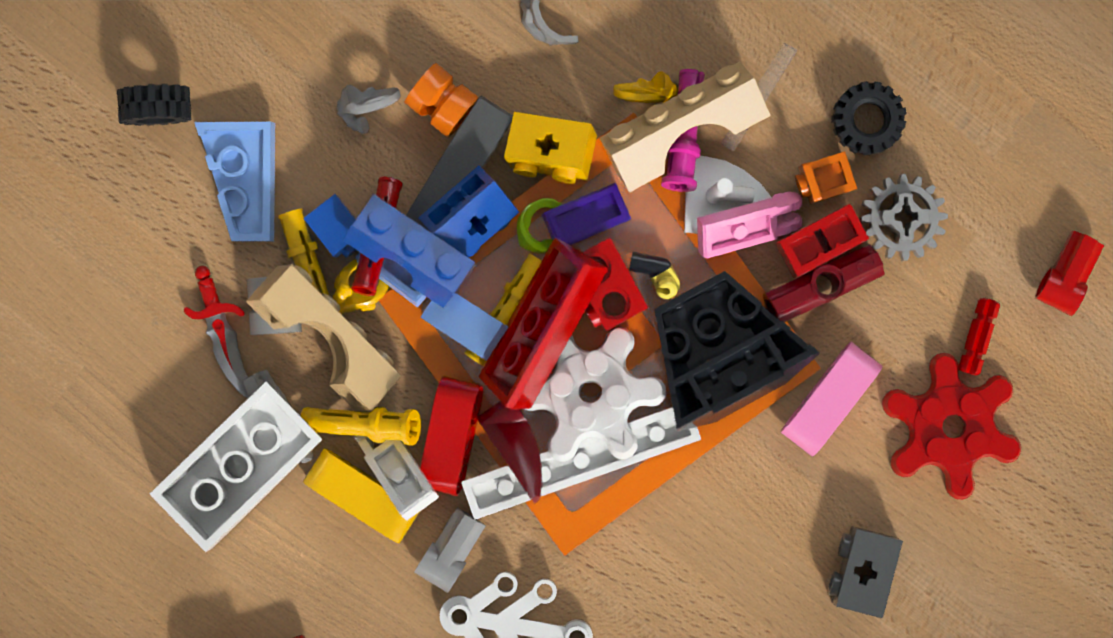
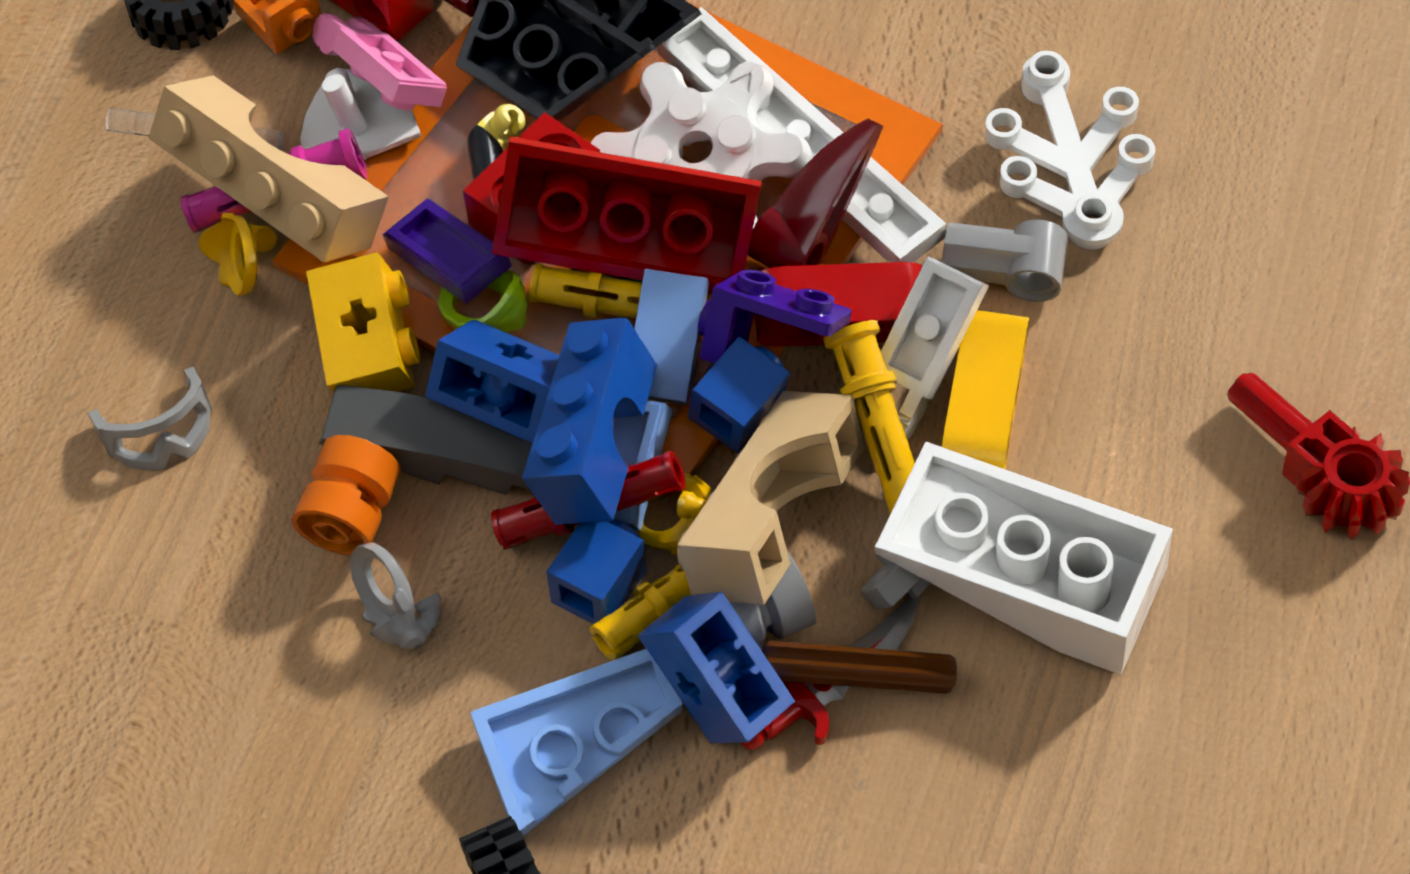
camera: 110 degrees left, 30 degrees down
none -> blue brick [637,591,795,743]
none -> blue brick [688,336,790,454]
none -> dark purple bracket [698,270,852,363]
none -> reddish brown axle [761,640,957,694]

